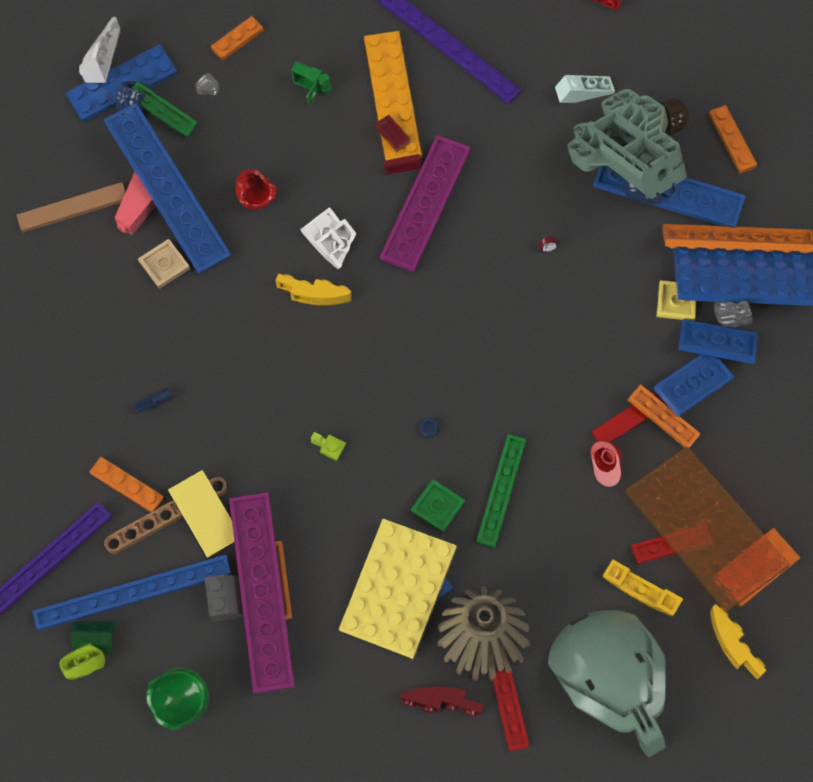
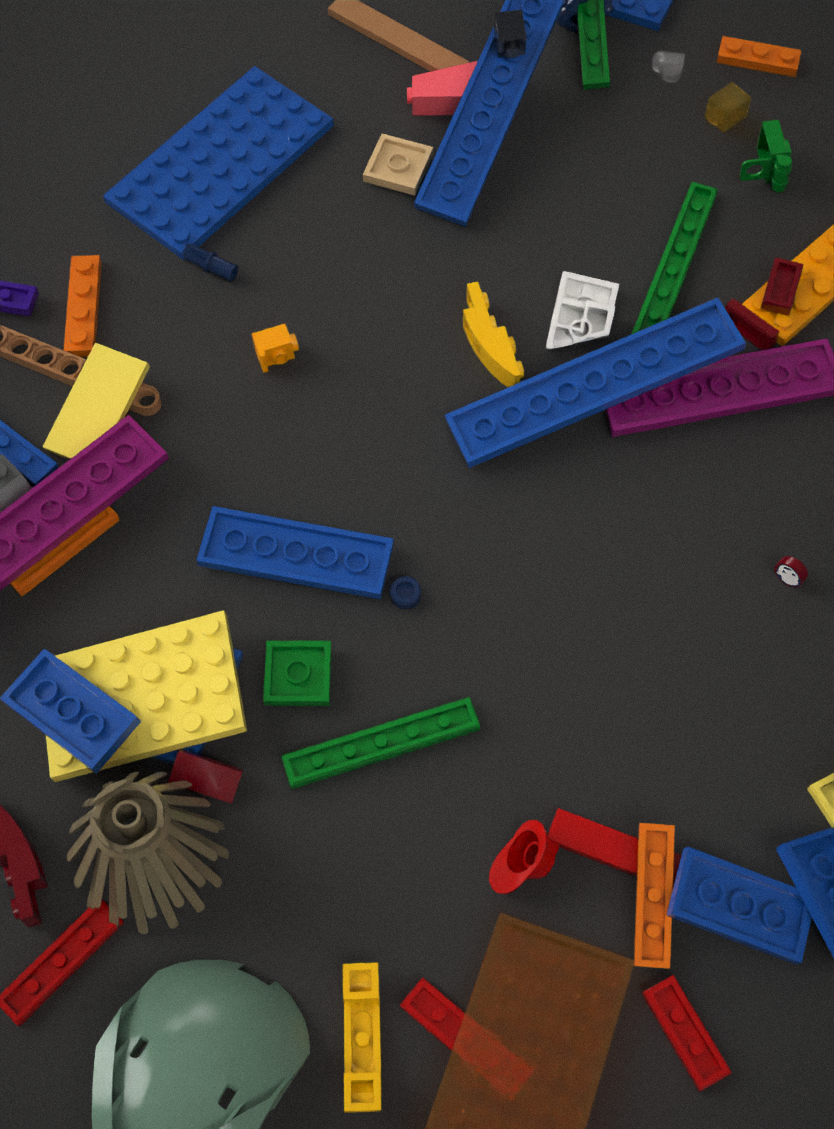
camera: 55 degrees right, 5 degrees down
red hair [235,169,277,210] -> none
lime plate [311,432,346,461] -> none
none -> blue plate [0,648,141,774]
none -> blue plate [103,66,334,260]
none -> dark red tile [168,749,243,804]
none -> blue plate [196,506,394,600]
none -> light orange brick [252,324,299,373]
none -> blue plate [445,298,746,468]
none -> black brick [494,10,527,58]
none -> green tile [631,182,718,335]
none -> red tile [642,975,732,1092]
none -> clear yellow brick [705,82,752,133]

